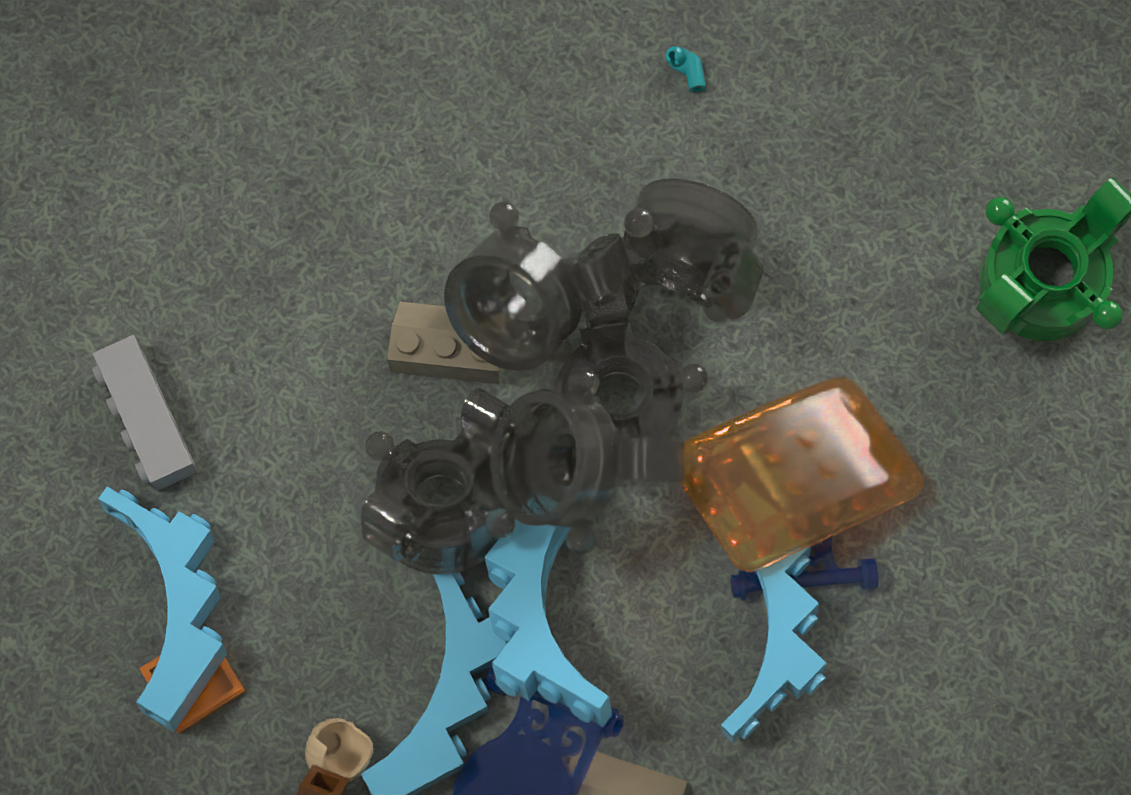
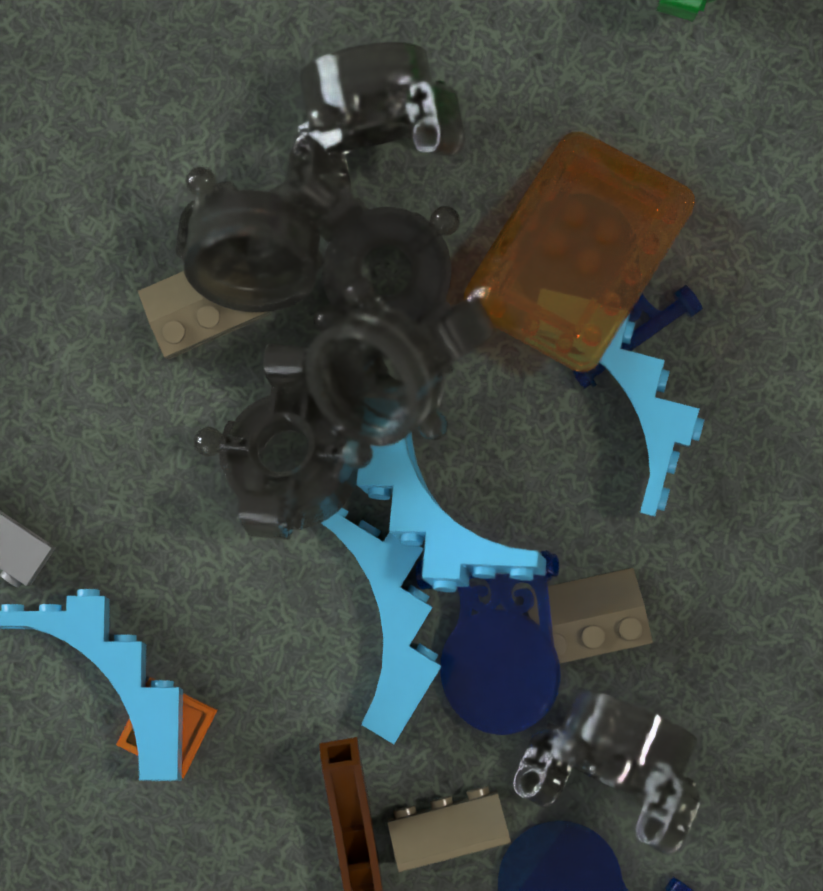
camera: 30 degrees left, 15 degrees up
tan hair [305,718,373,782] -> none

